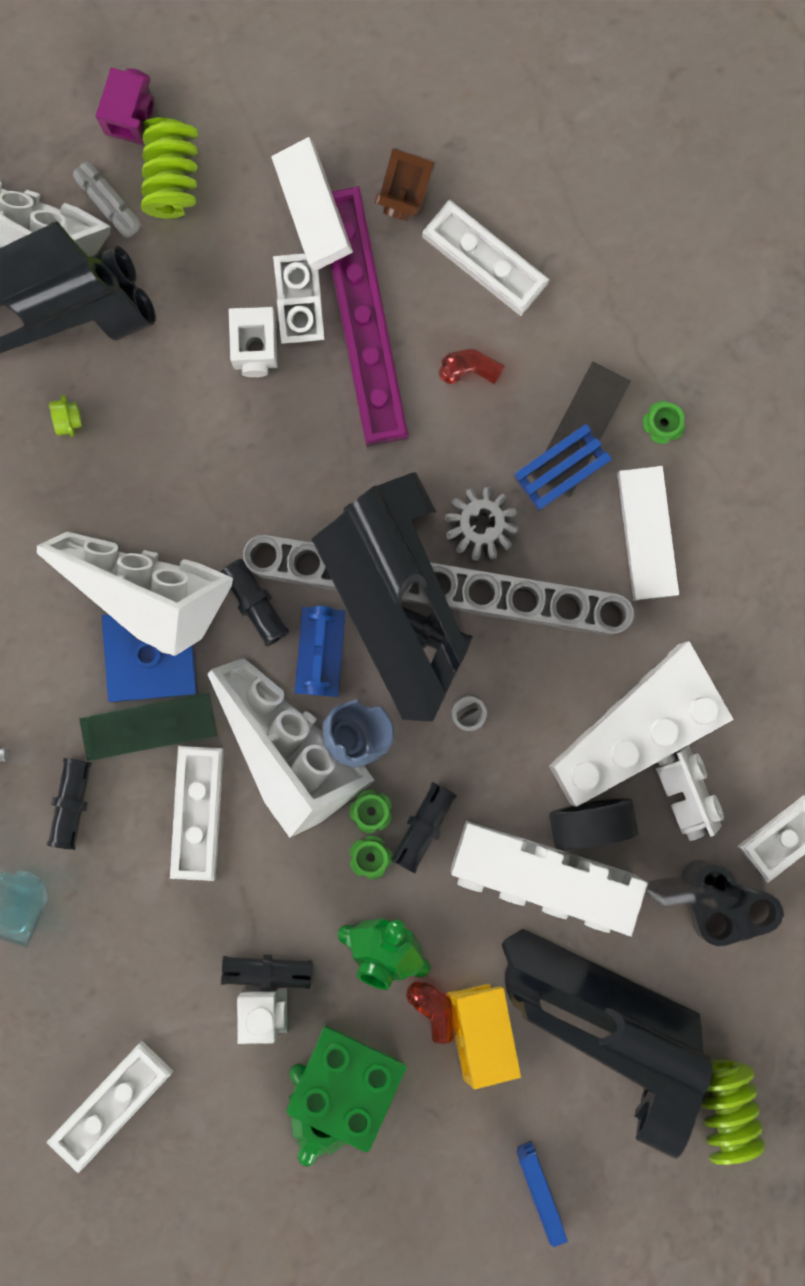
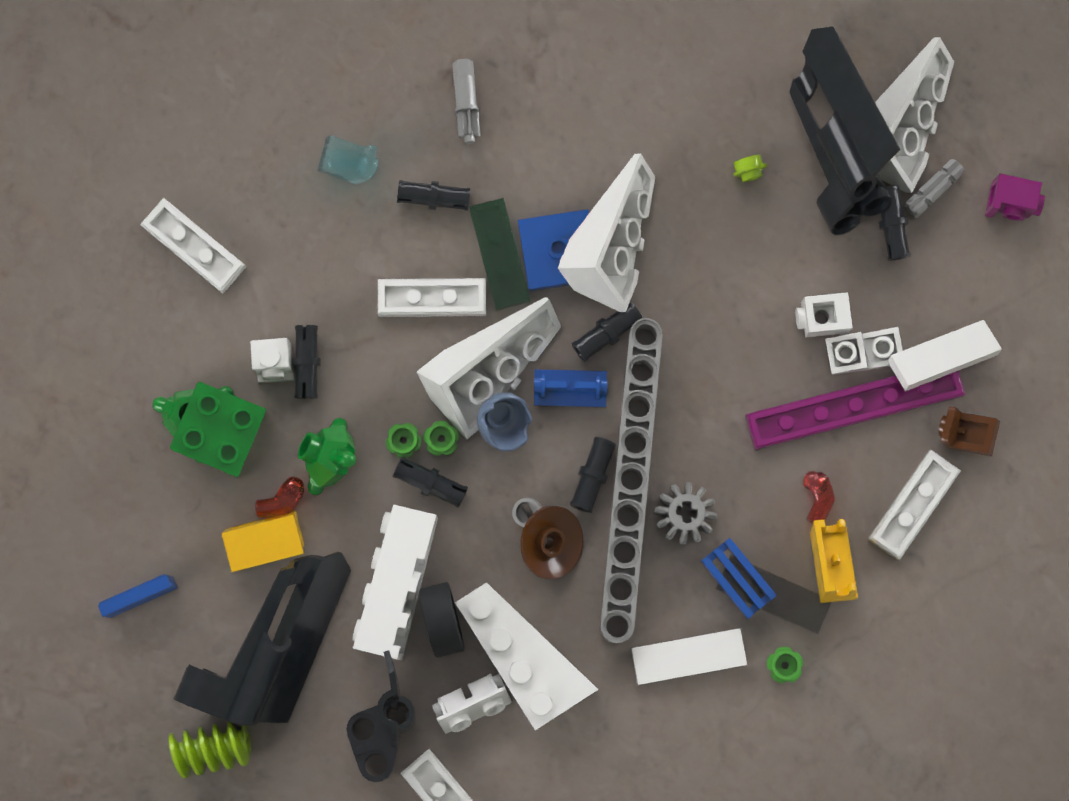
camera: 85 degrees right, 5 degrees down
lime piece [140,117,199,219] -> none
black panel [312,472,468,722] -> none
none -> reddish brown dish [521,506,583,579]
none -> yellow hinge [810,519,858,603]
none -> black pin [879,185,911,261]

